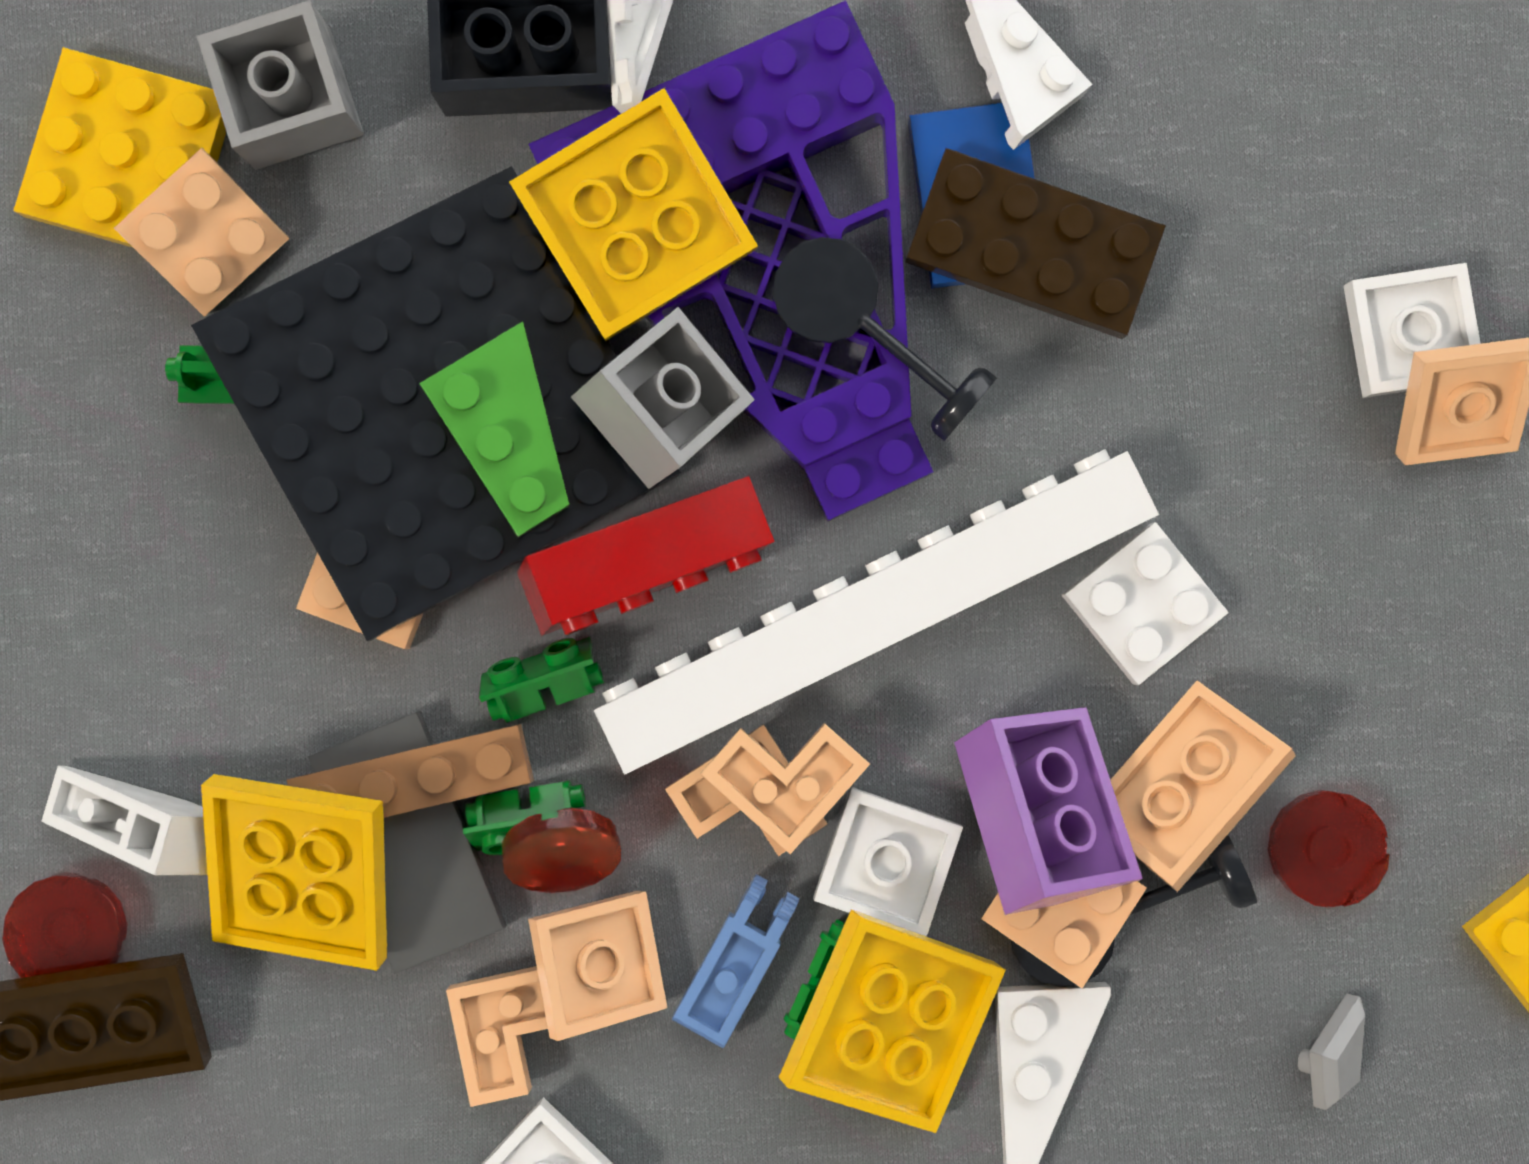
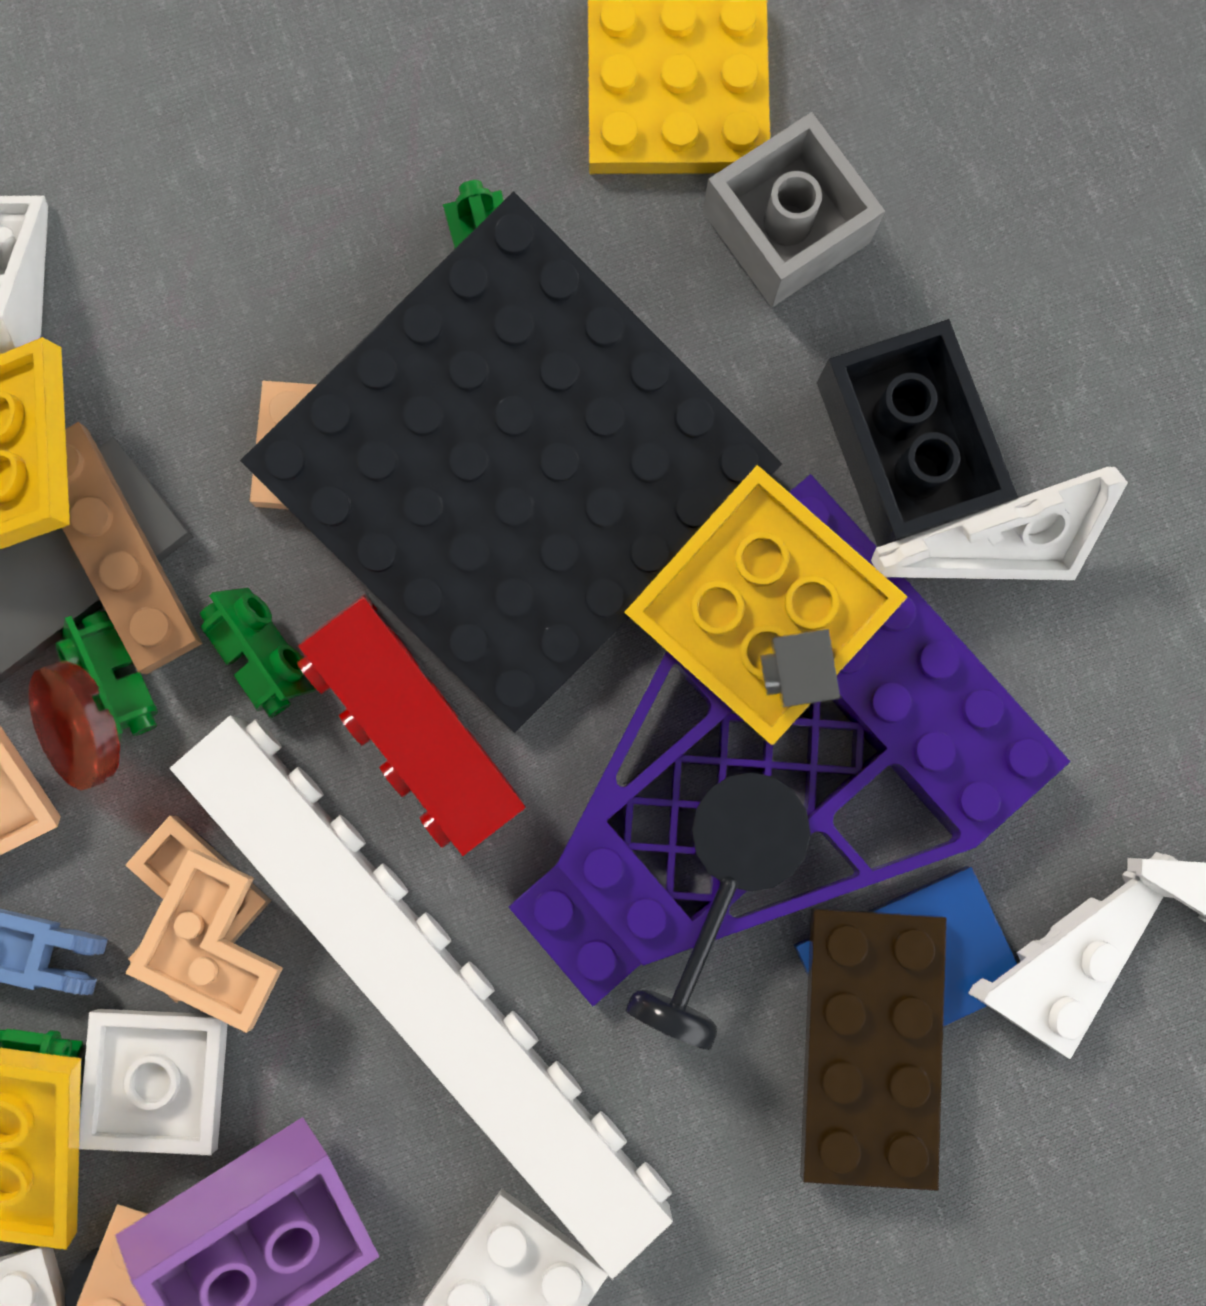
camera: 70 degrees right, 5 degrees down
light nougat plate [114,148,289,317] -> none
bright green wing [420,322,569,538] -> none
light grey brick [571,307,755,489] -> none
none -> dark grey plate [760,629,840,707]

